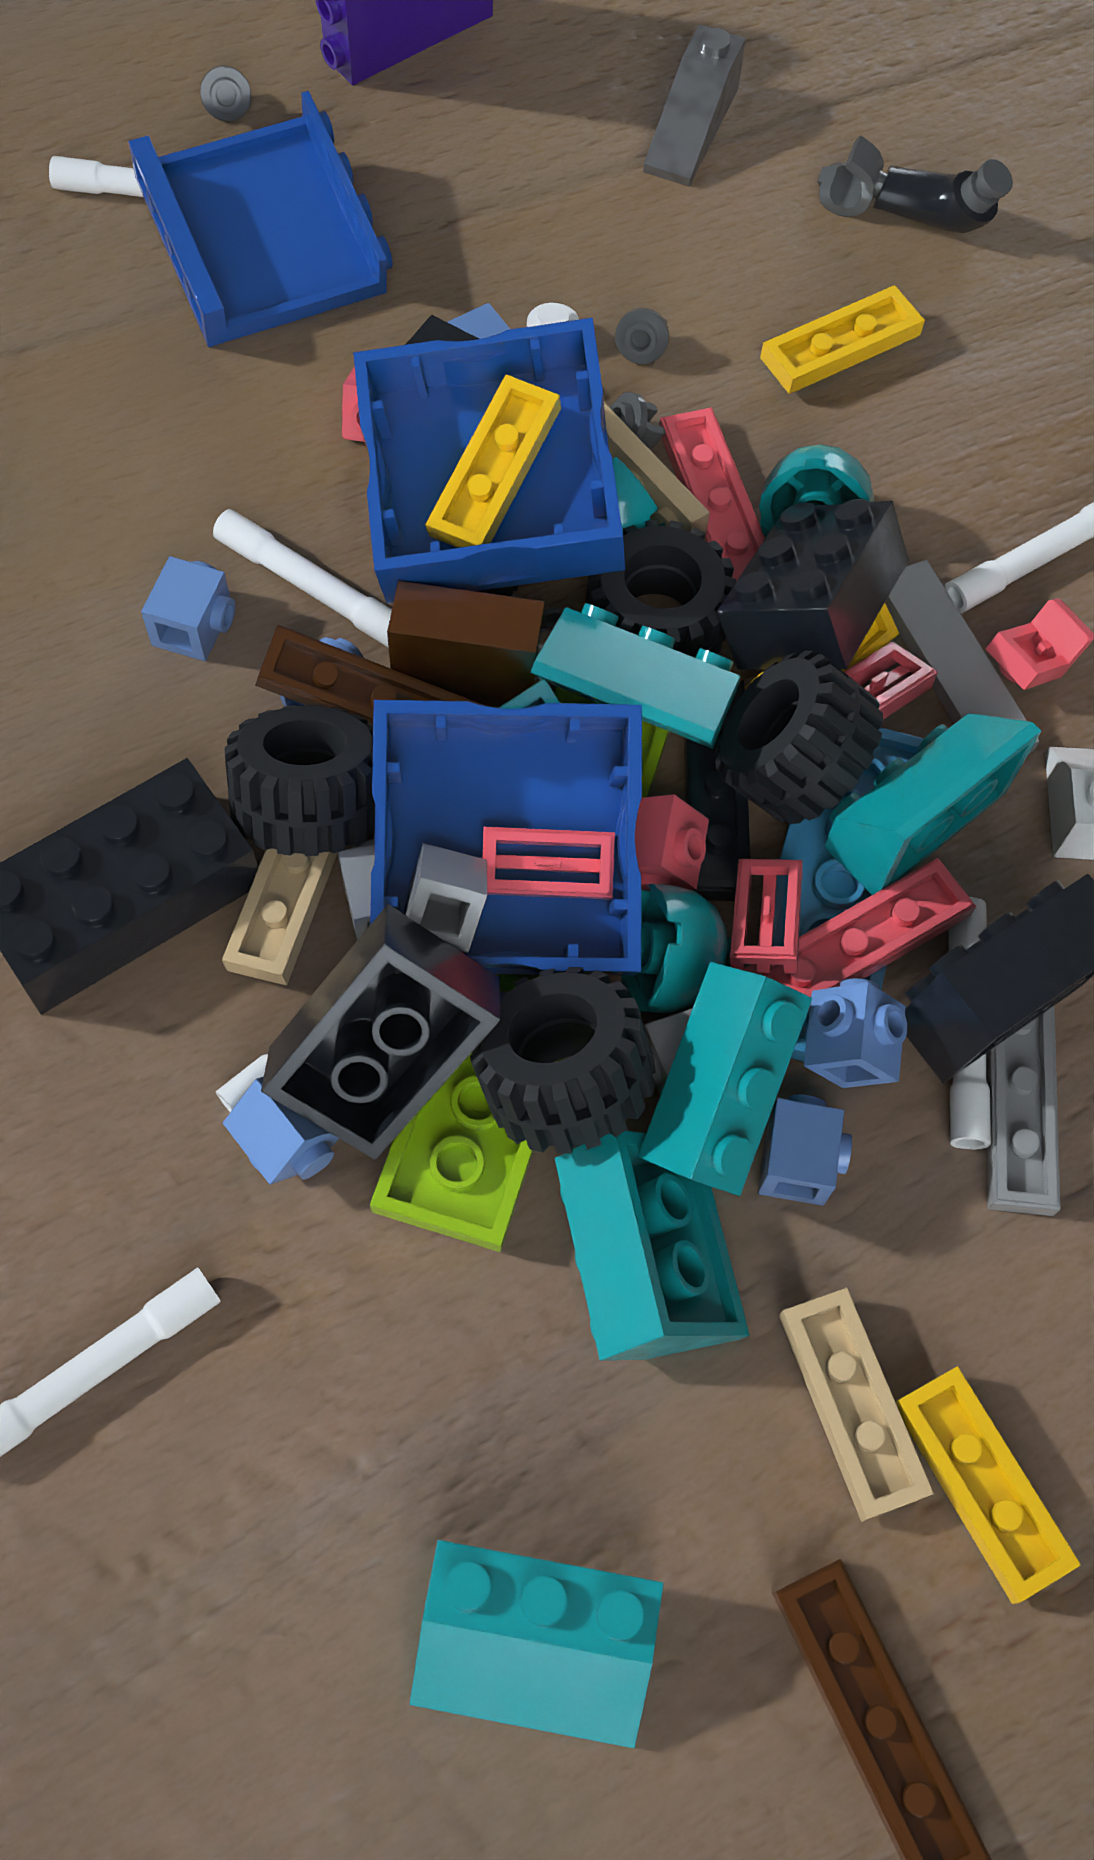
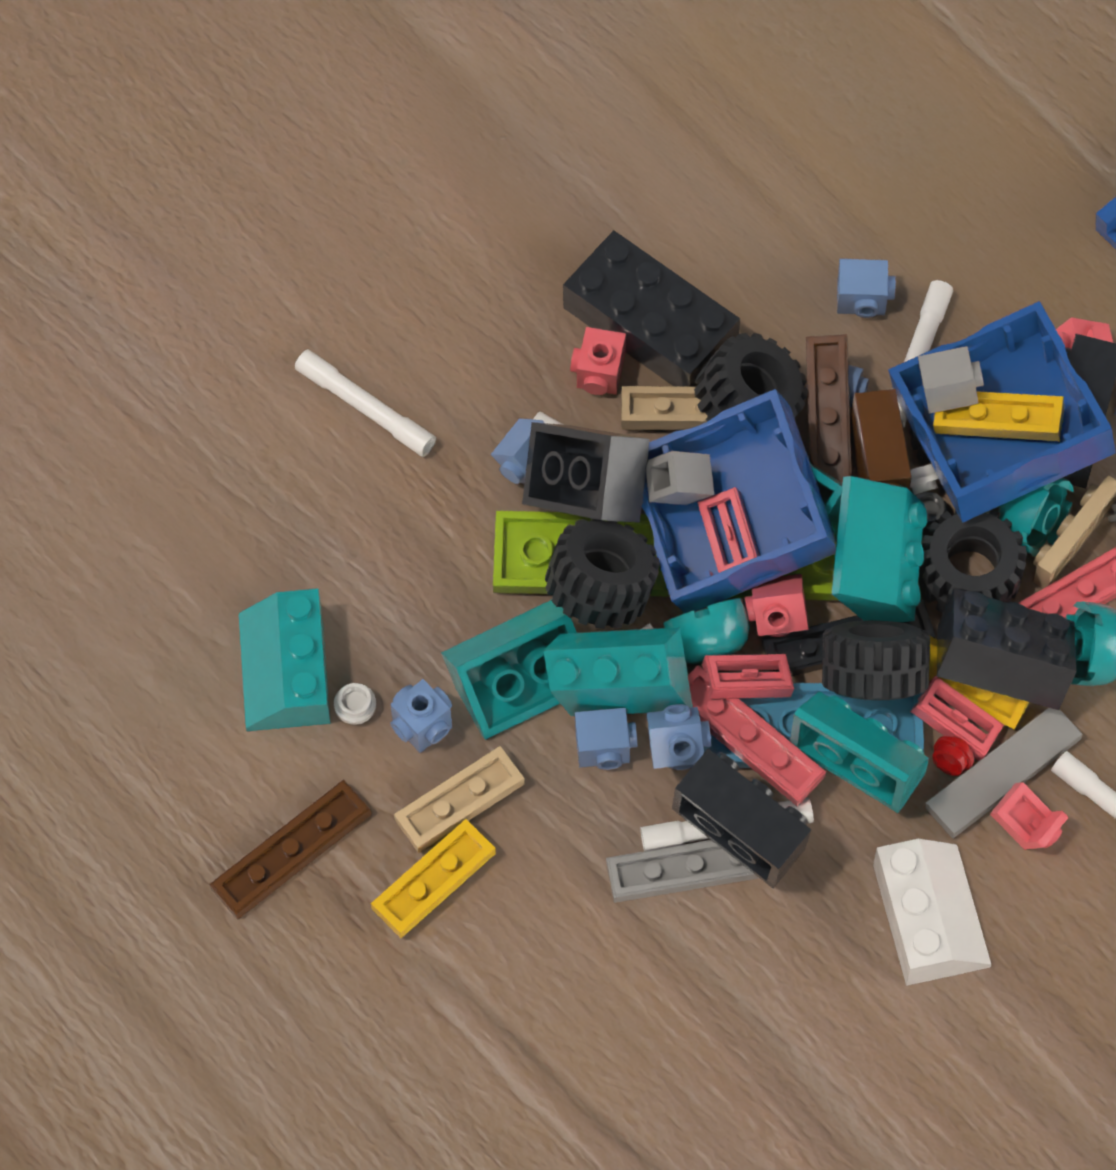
camera: 80 degrees right, 0 degrees up
none -> white plate [334,683,376,725]
none -> medium blue brick [390,679,452,753]
none -> coral brick [570,327,626,395]
none -> light grey brick [918,346,984,414]
none -> red plate [932,736,974,776]

